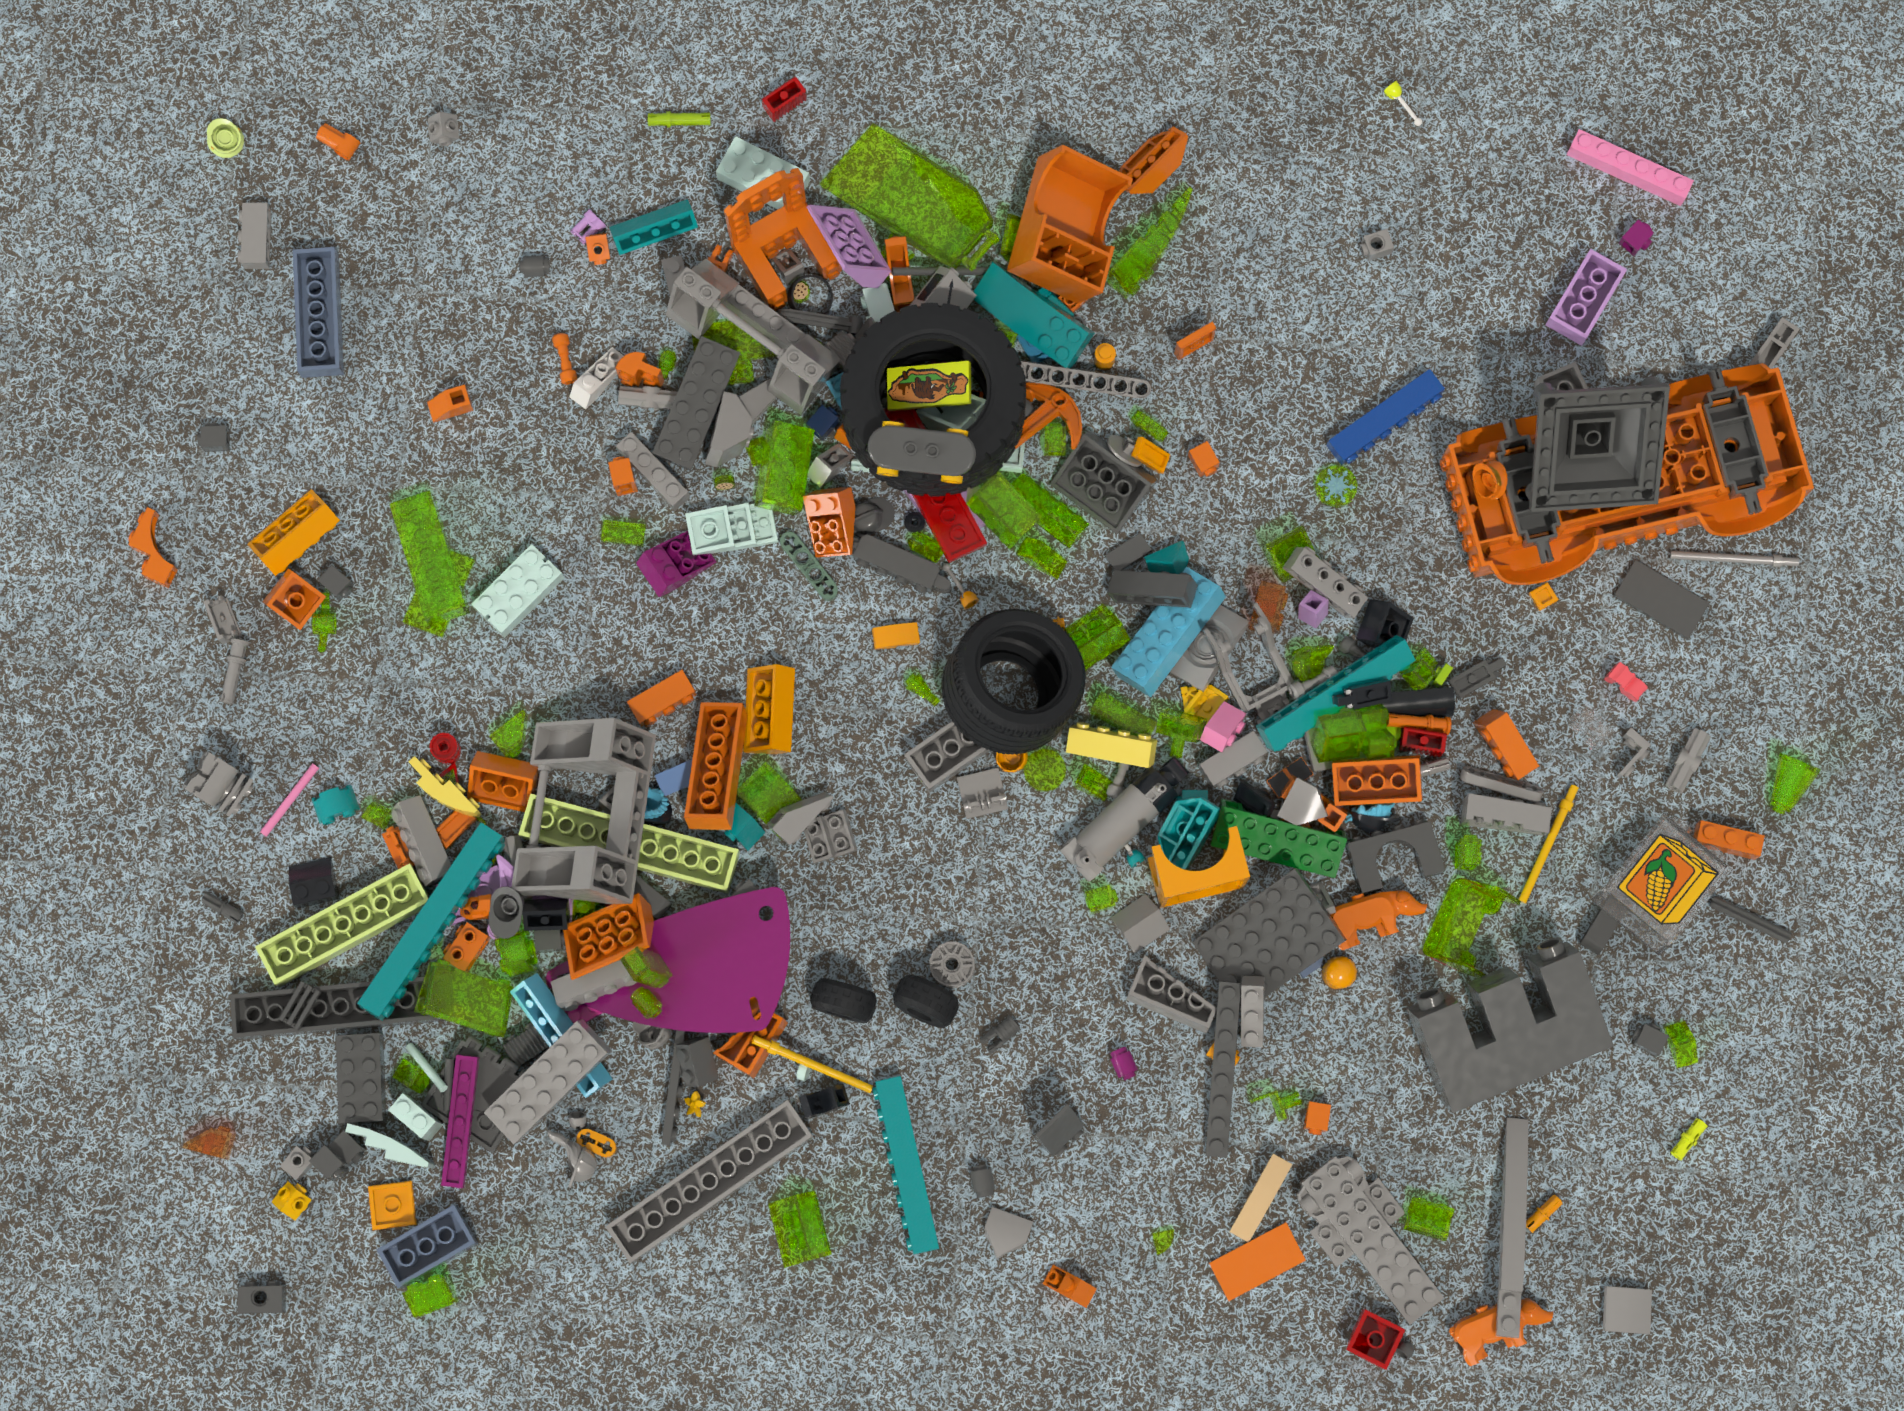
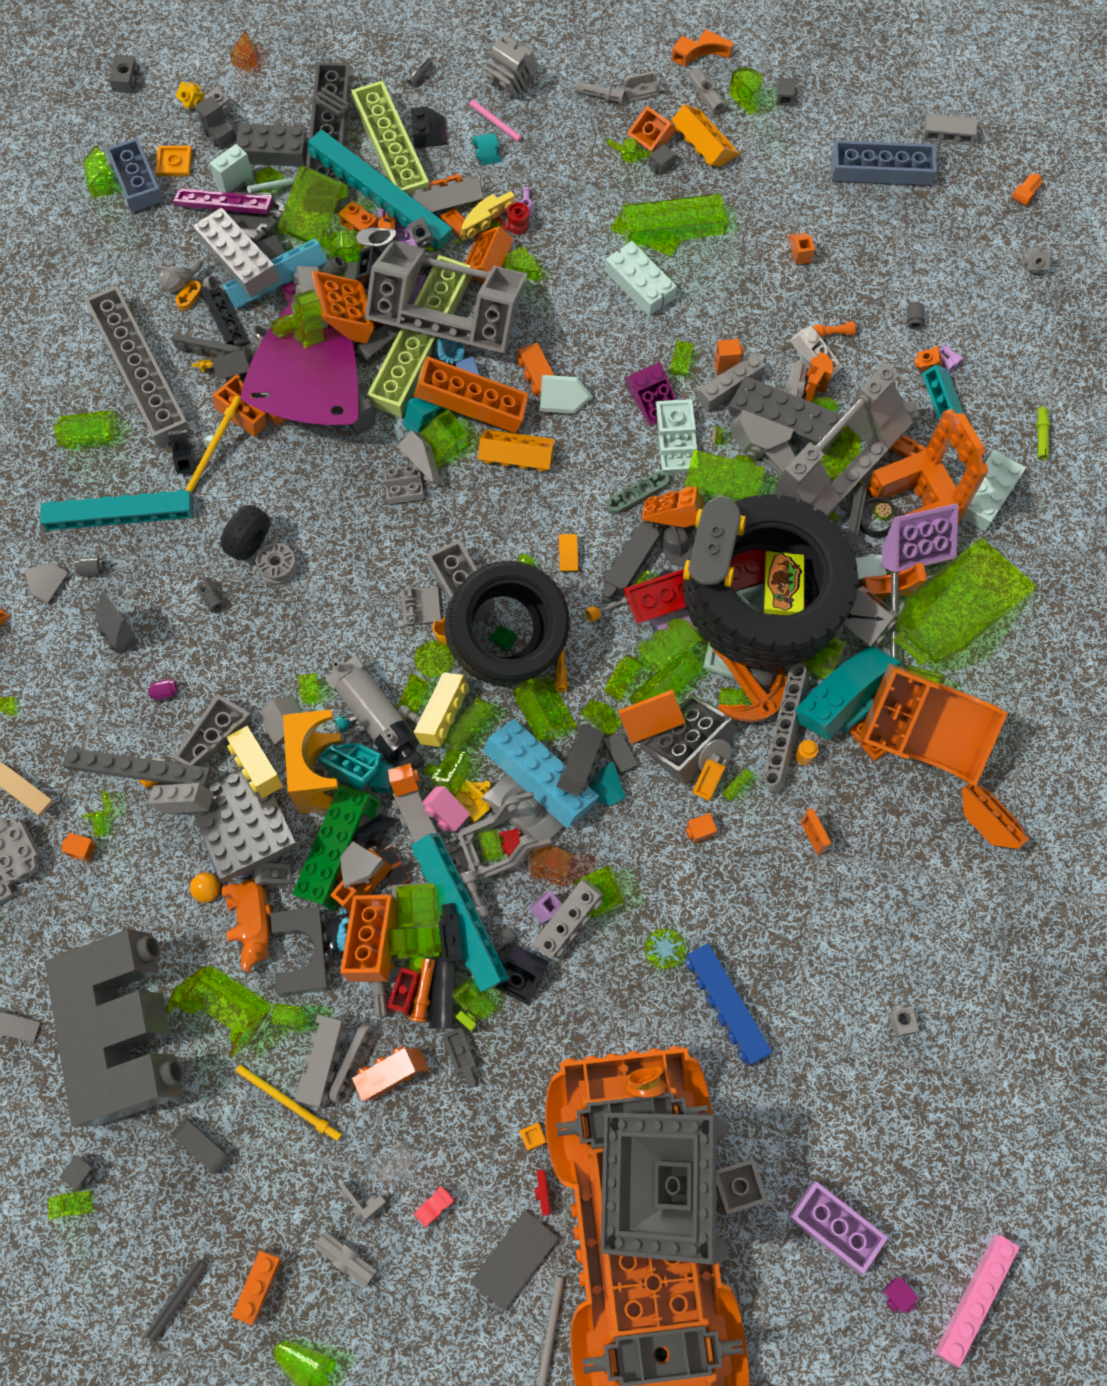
camera: 95 degrees right, 10 degrees down
yellowish green piece [207,118,244,158] -> none
light aqua slope [345,1123,435,1169] -> none
clear neon green brick [361,801,392,830] -> none
red brick [761,76,807,122] -> none
light grey slope [772,248,805,285] -> none
black tyre [810,978,877,1023] -> none
clear neon green wedge [1107,187,1193,299] -> none
clear neon green hair [1291,644,1334,682] -> none
hinge [1383,81,1422,126] -> none
brick [1591,814,1732,956] -> none
none -> black fence [200,286,249,347]
none -> light yellow brick [227,726,283,798]
none -> dark grey brick [321,256,346,276]
none -> orange brick [388,763,420,797]
none -> dark grey brick [407,217,435,248]
none -> clear neon green brick [478,829,503,862]
none -> green slope [489,625,518,652]
none -> red brick [499,828,520,857]
none -> lavender bar [521,187,535,217]
none -> red plate [534,1170,550,1216]
none -> light aqua tile [539,375,593,414]
none -> clear neon green slope [579,699,621,737]
none -> orange tile [618,690,685,744]
none -> light grey piece [689,67,726,114]
none -> clear neon green brick [729,67,763,115]

